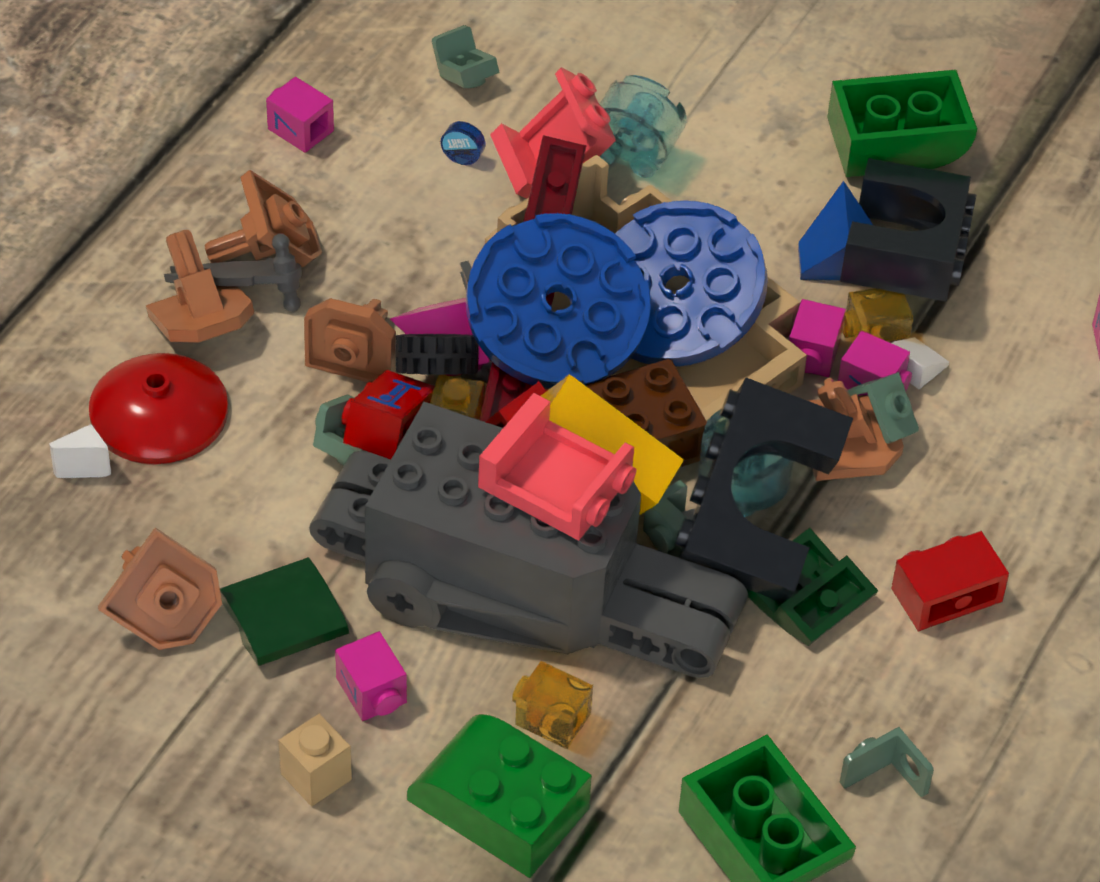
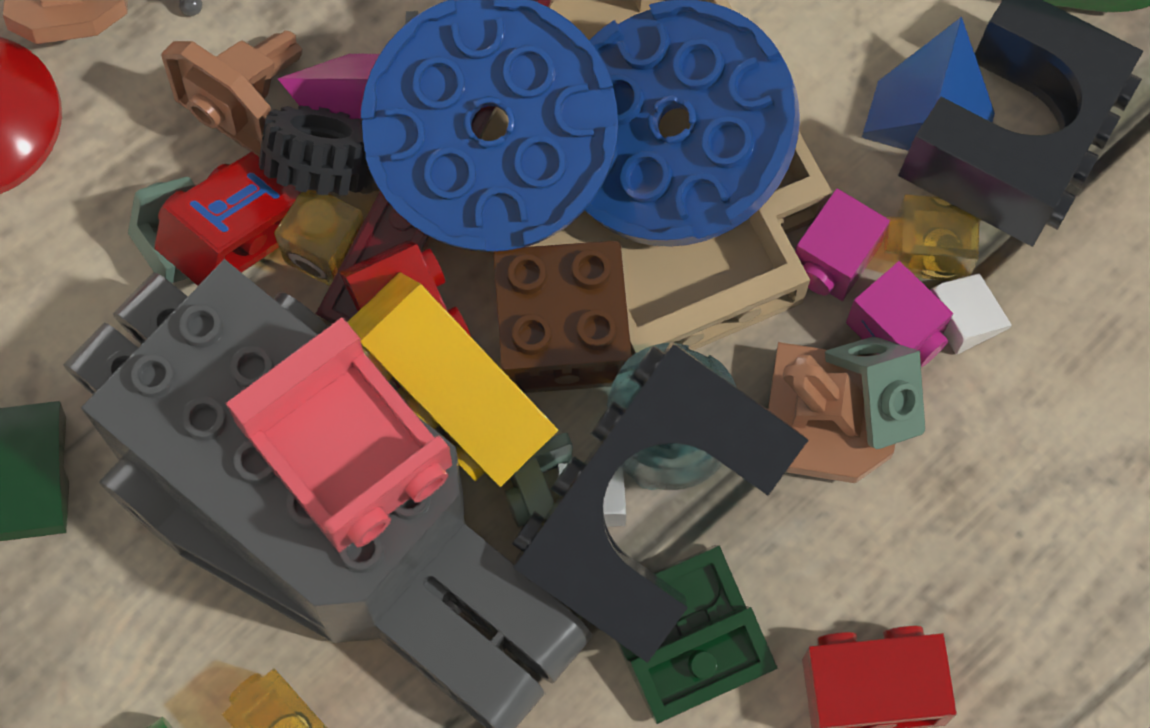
camera: 20 degrees right, 20 degrees up
dark pink brick [335,631,407,722] -> none

